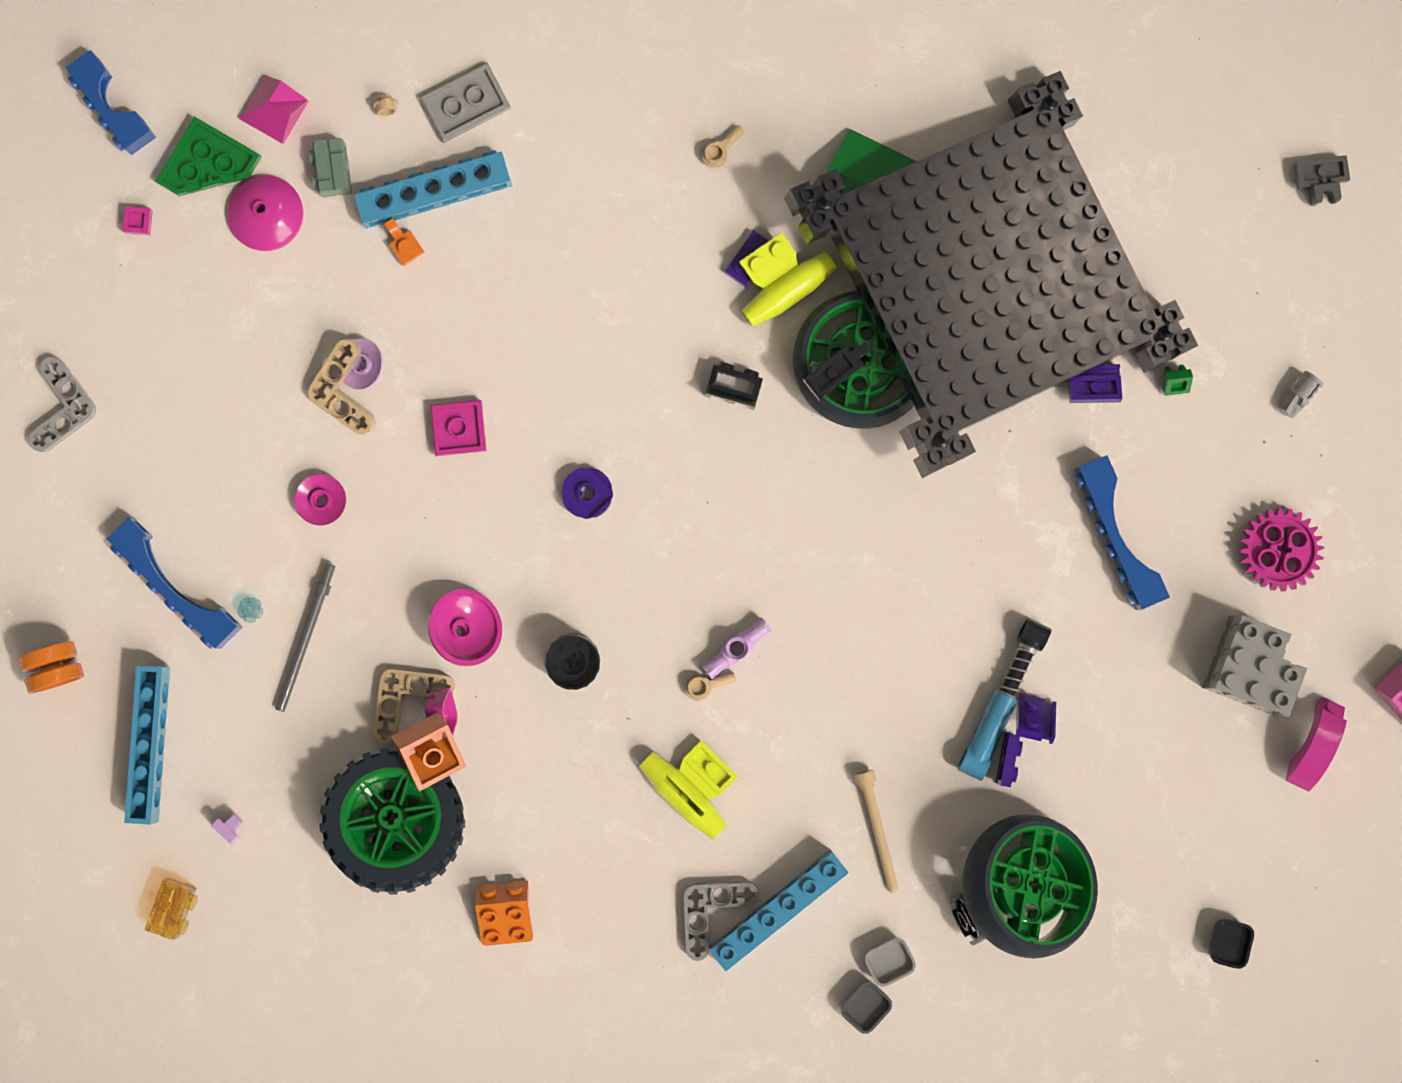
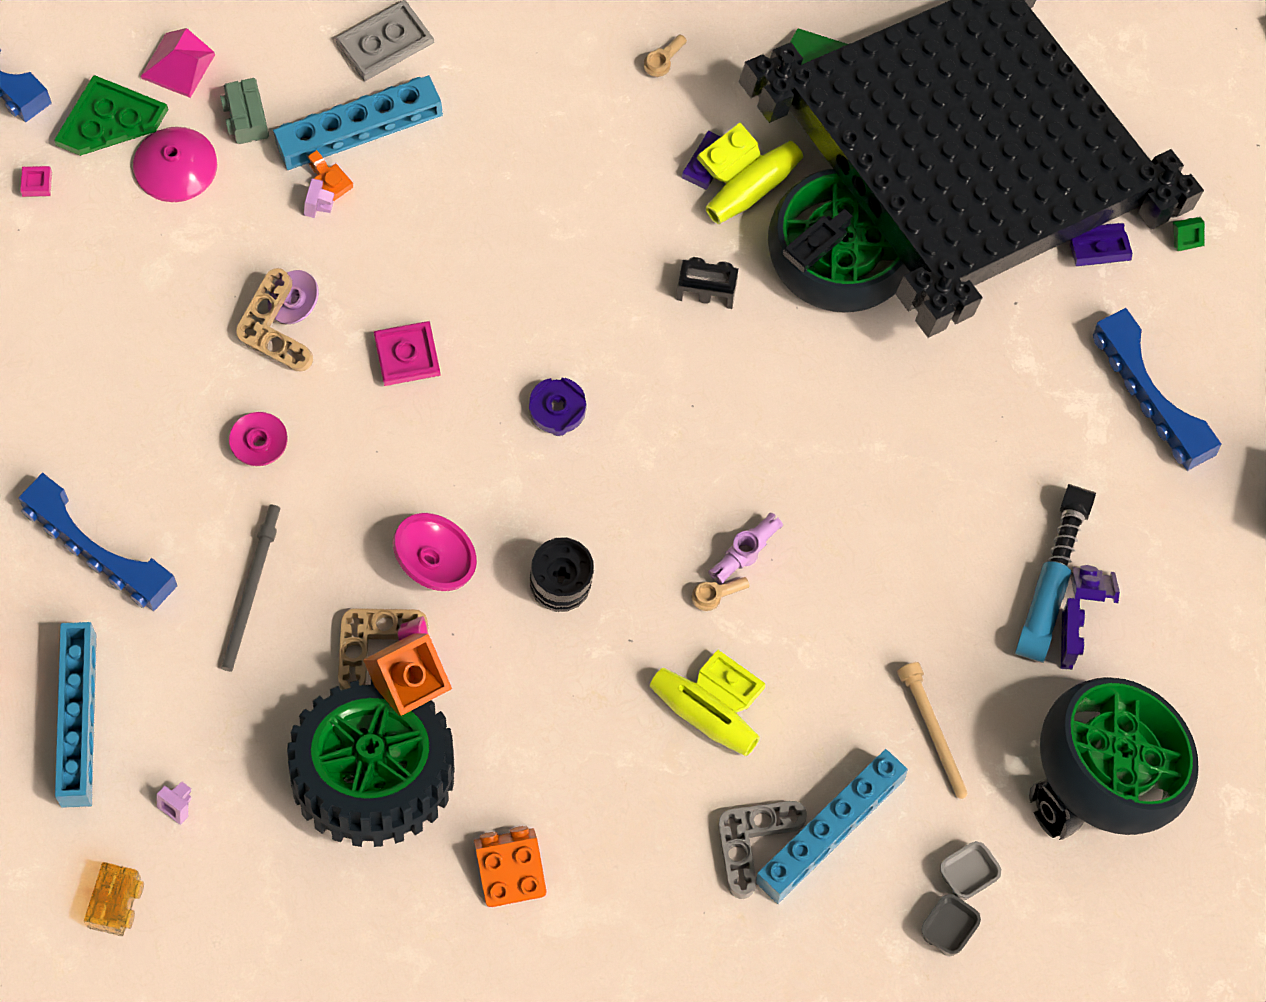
camera: 10 degrees left, 20 degrees down
clear light blue plate [238,597,263,623] -> none
tan plate [373,95,398,117] -> none
none -> lavender tile [304,178,334,218]

